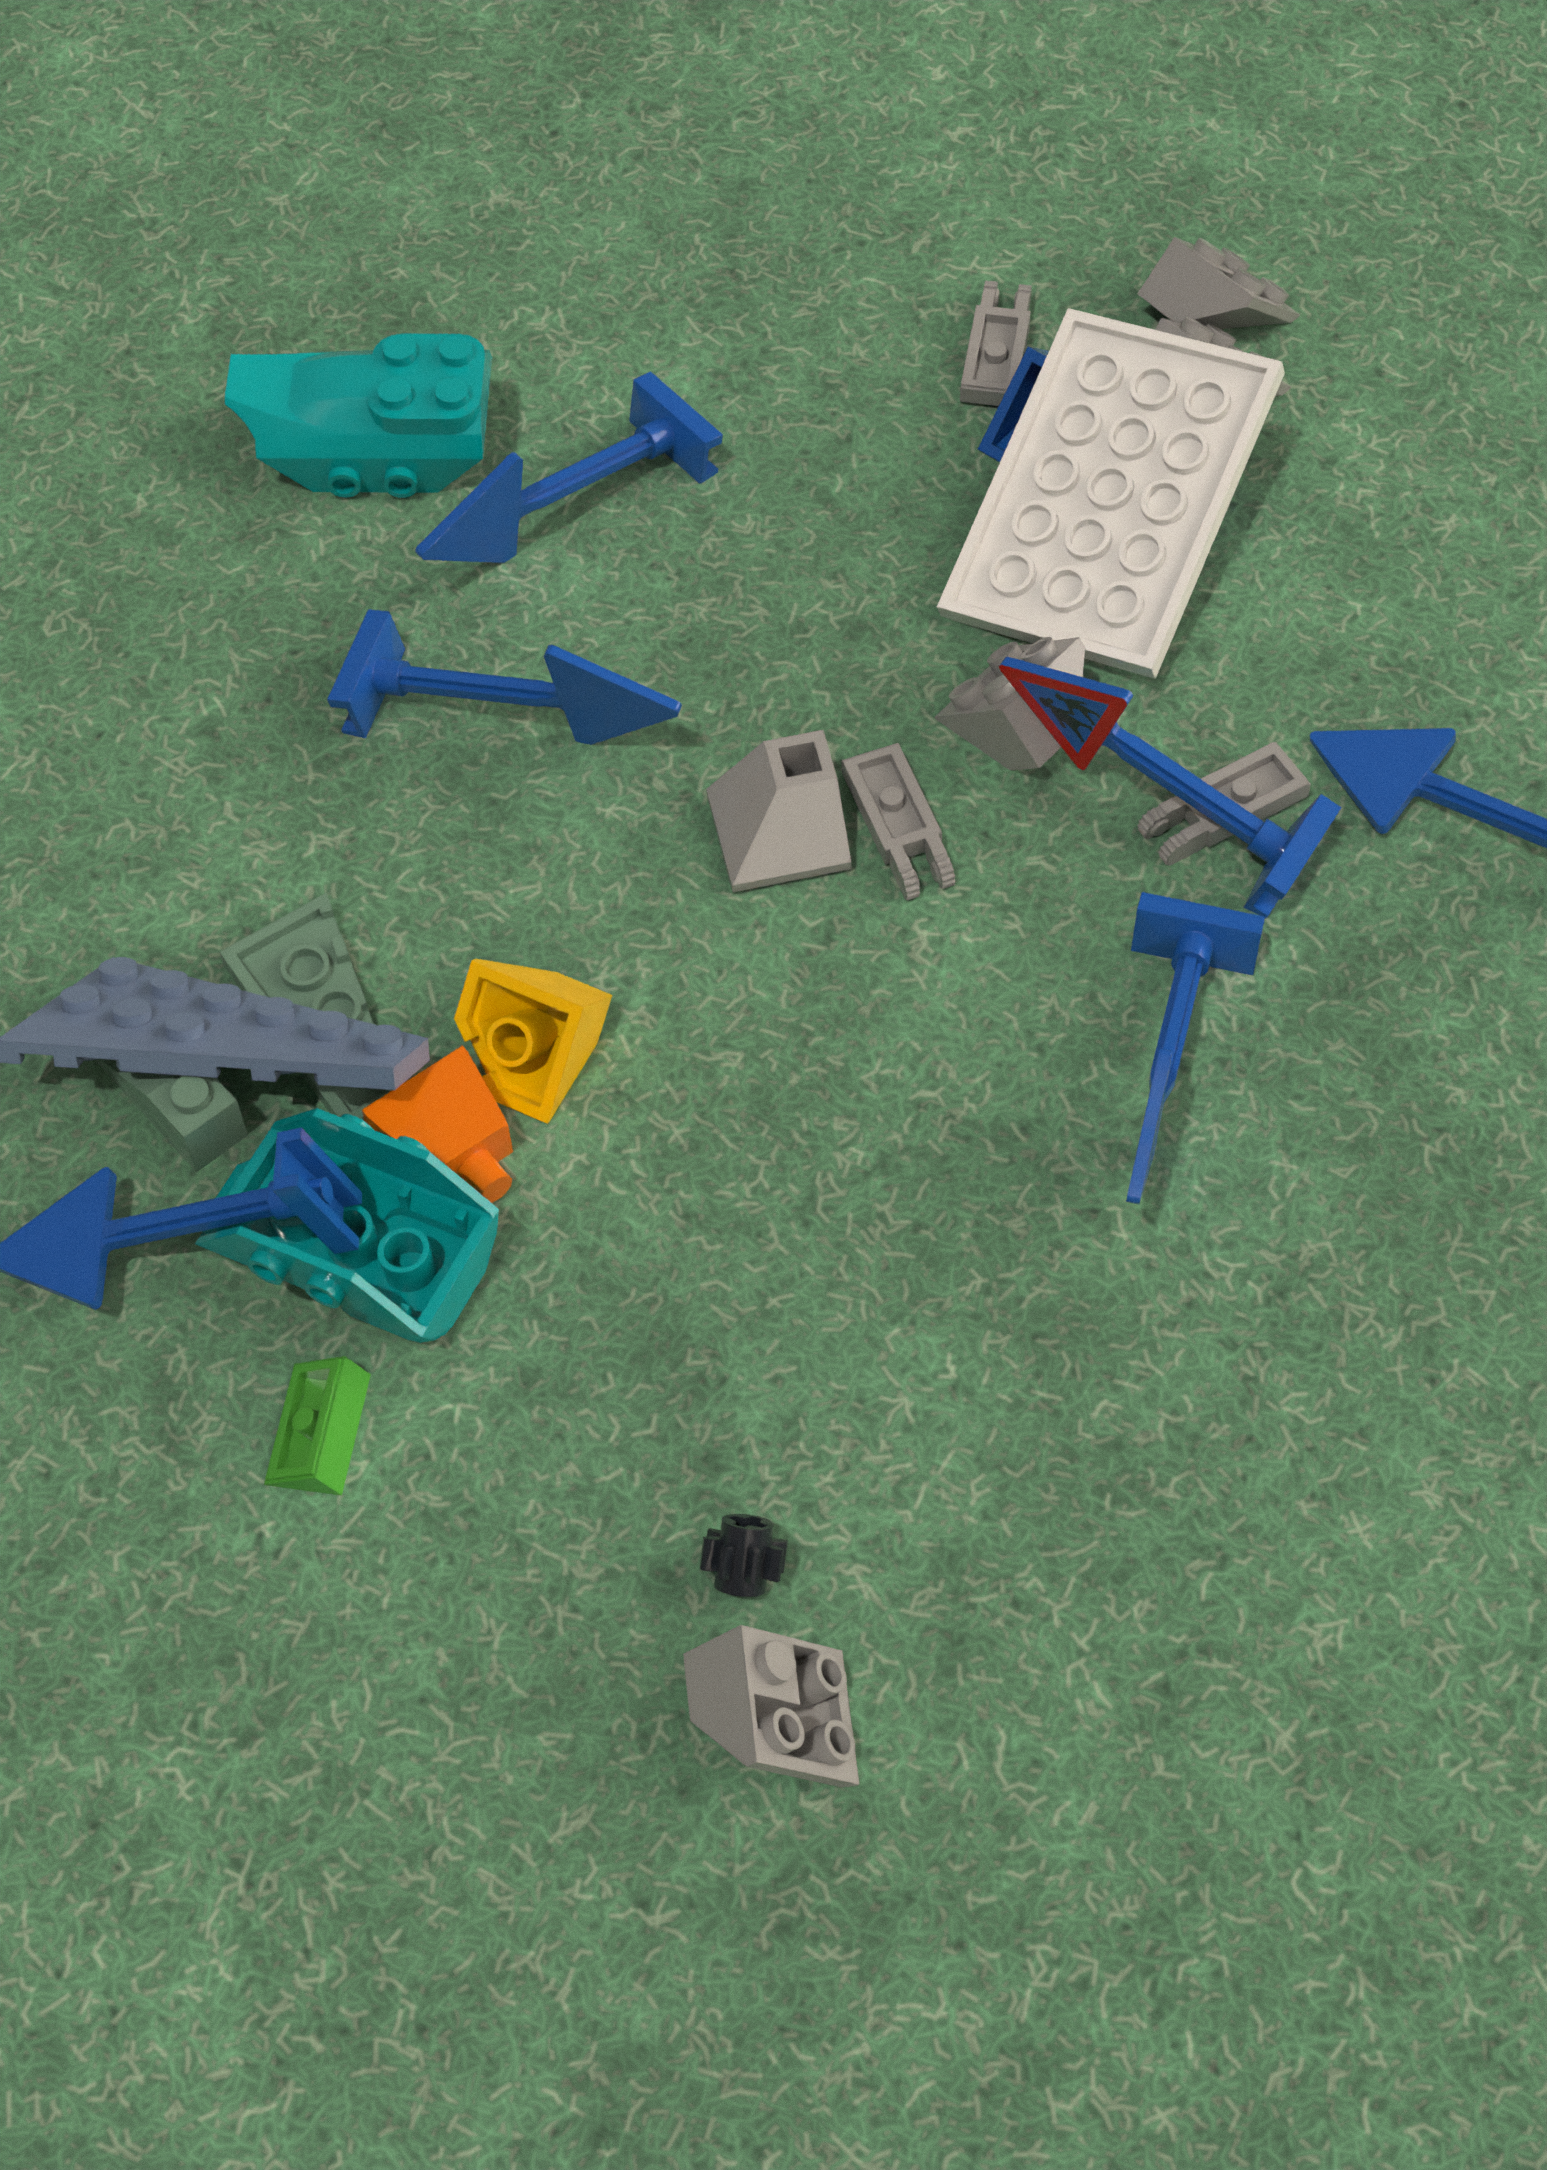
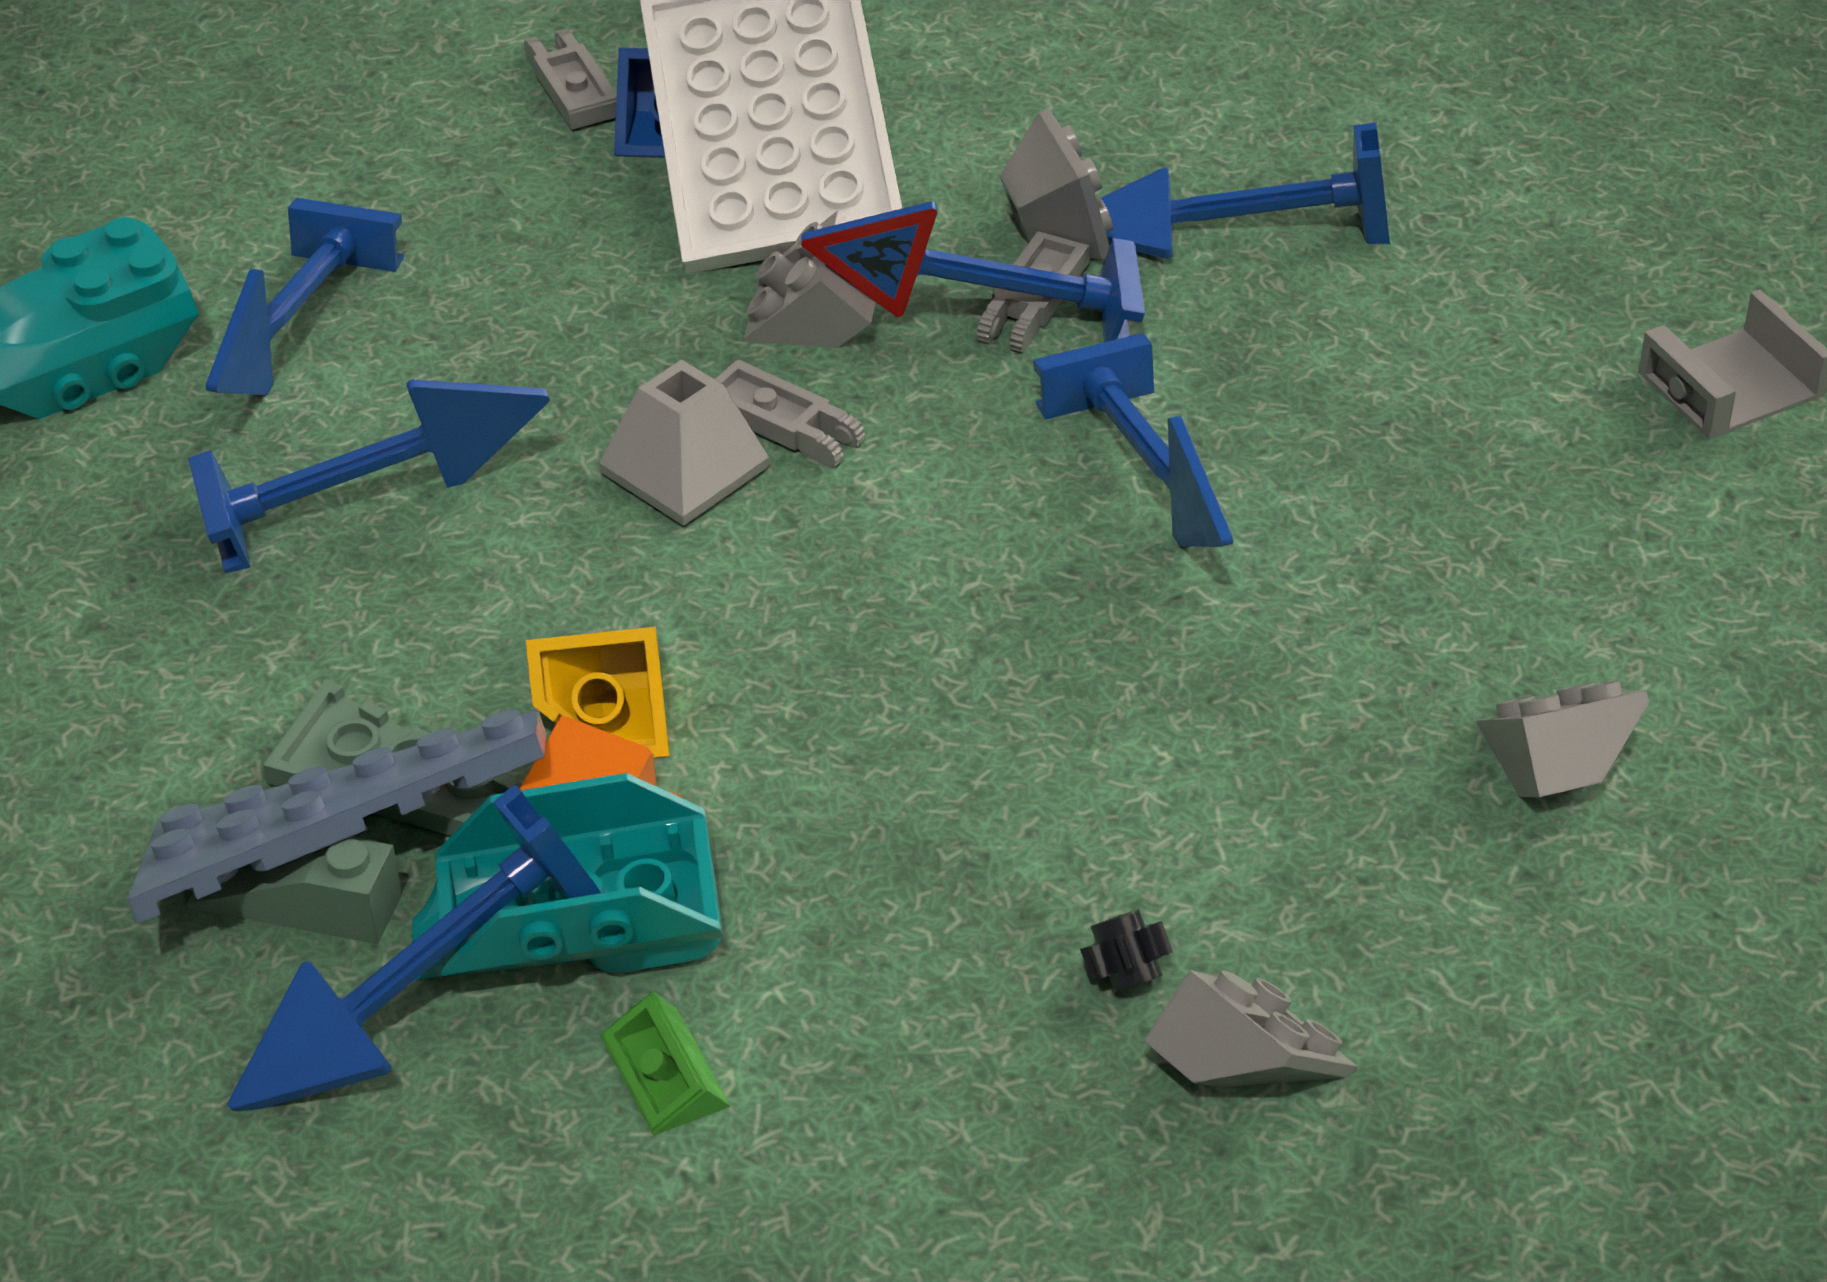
camera: 35 degrees left, 15 degrees down
none -> light grey slope [1000,108,1114,260]
none -> light grey slope [1476,680,1649,797]

